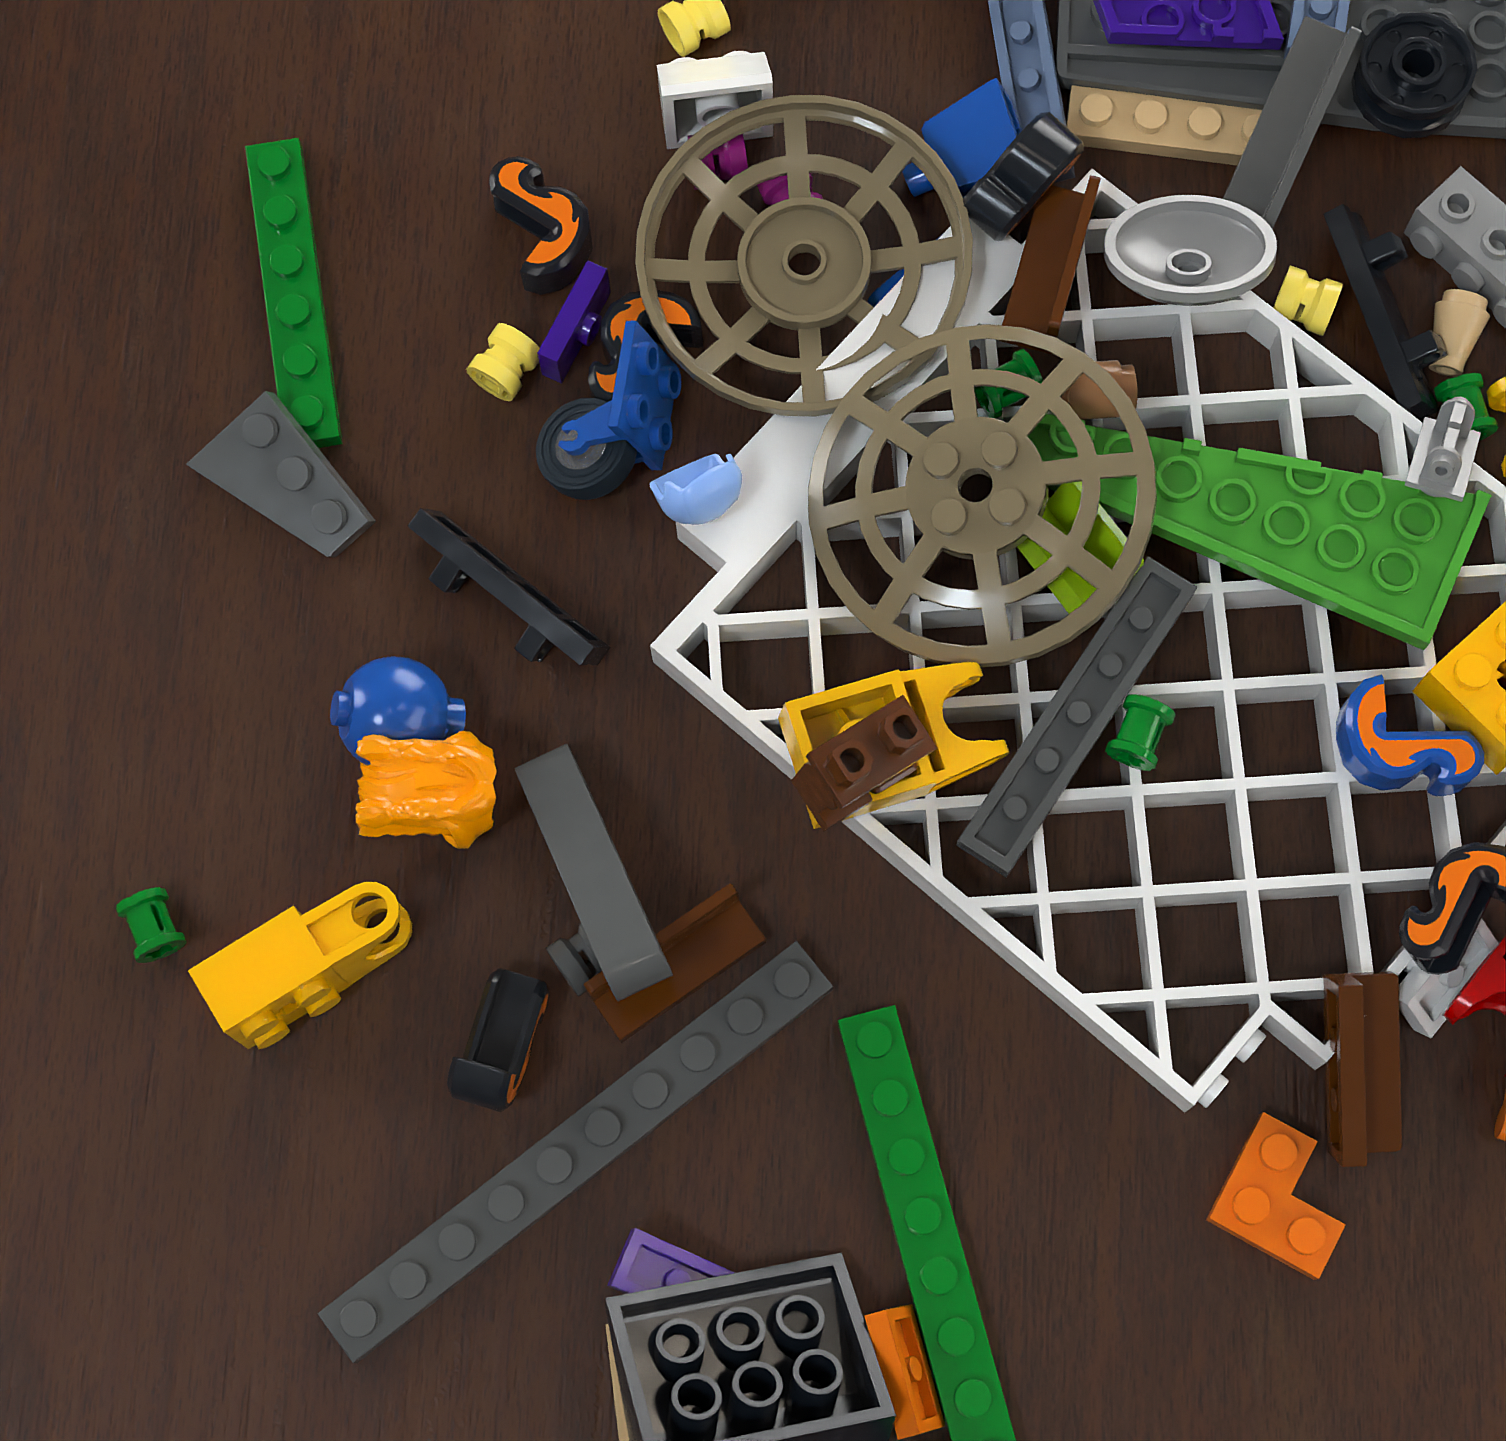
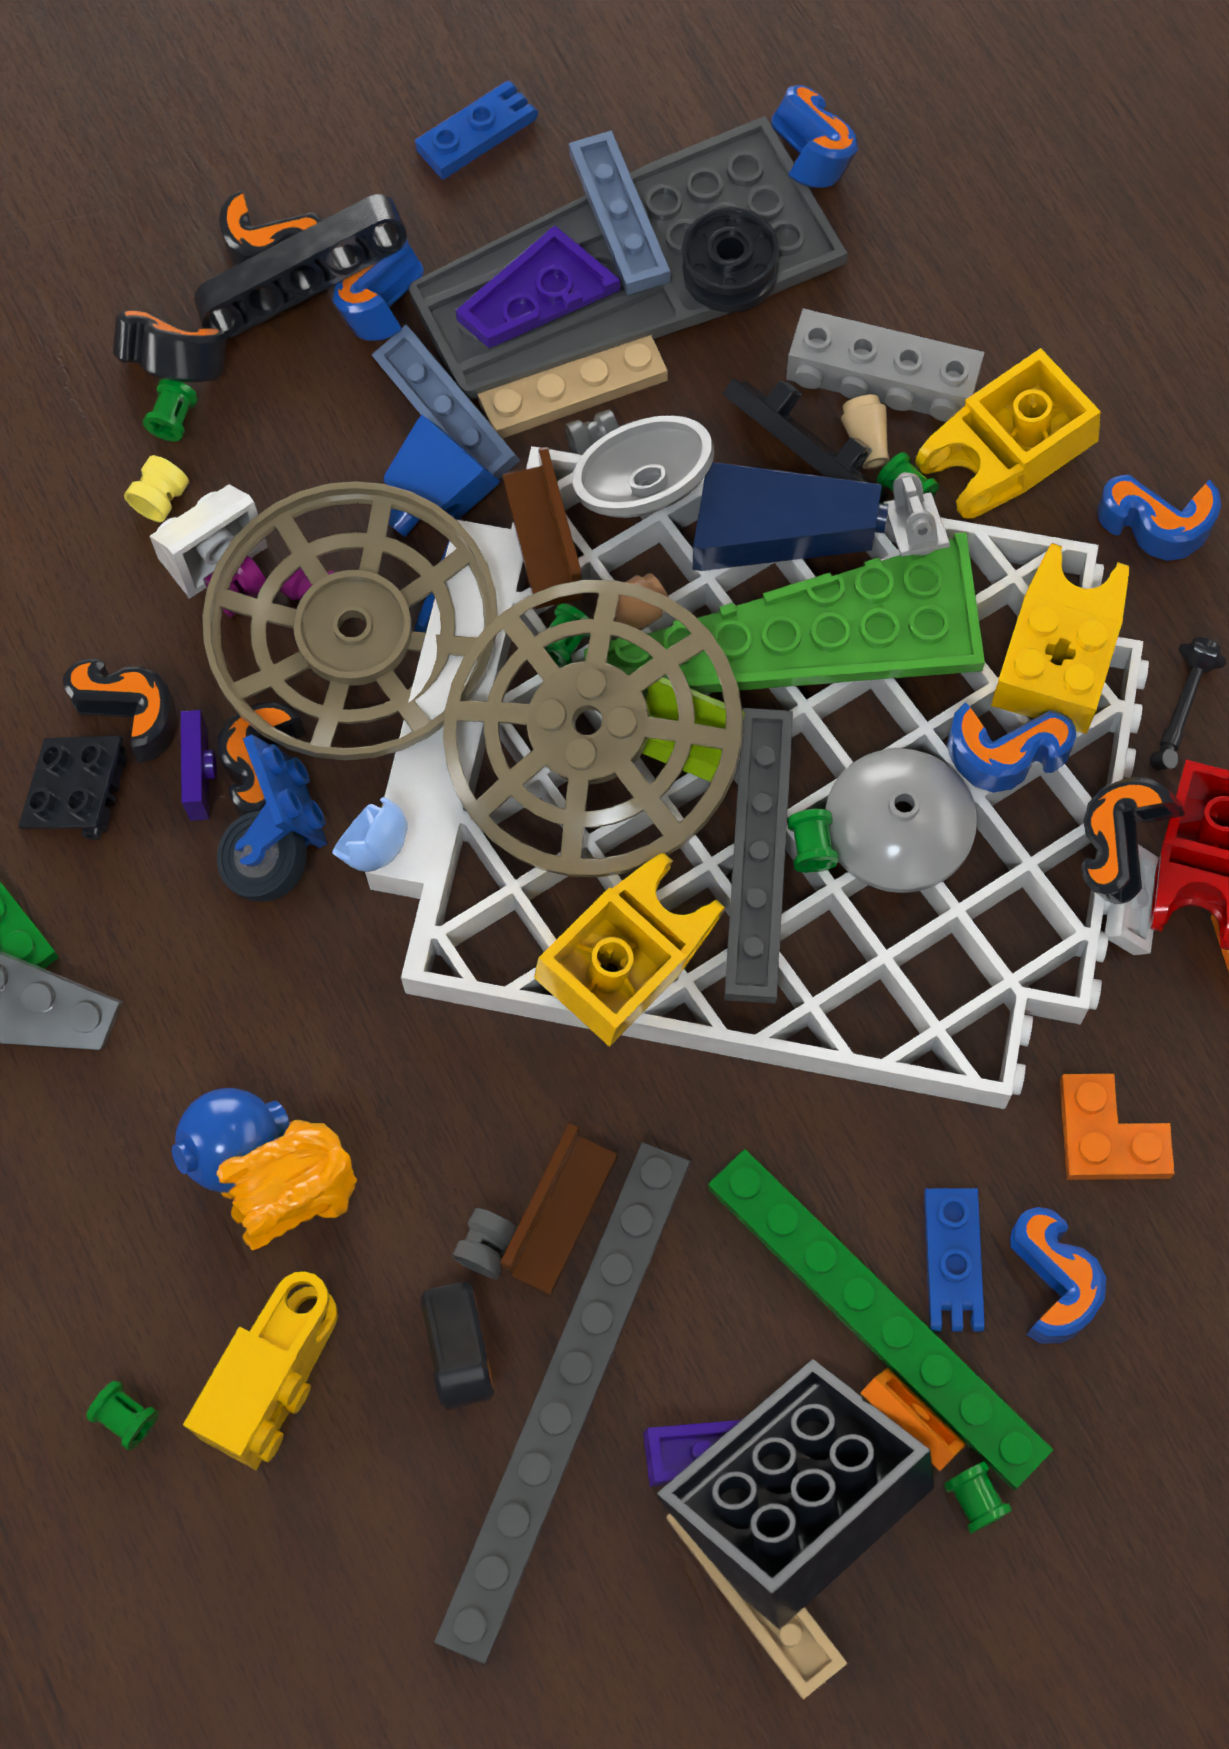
camera: 30 degrees left, 5 degrees down
black hinge [408,508,611,665] -> none
light yellow wheel [466,323,540,401] -> none
dark grey beam [514,743,673,1001] -> none
reddish brown hips [791,695,937,832] -> none
black animal [963,112,1084,241] -> none
dark grey panel [1222,16,1362,229] -> none
light yellow wheel [1273,265,1343,336] -> none
reddish brown panel [1323,971,1402,1167] -> none
none -> black hinge [18,736,128,840]
none -> dark grey wheel [564,409,619,455]
none -> dark blue slope [692,462,888,571]
none -> light grey dish [825,748,977,893]
none -> blue hinge [923,1188,984,1332]
none -> blue animal [1010,1207,1106,1344]

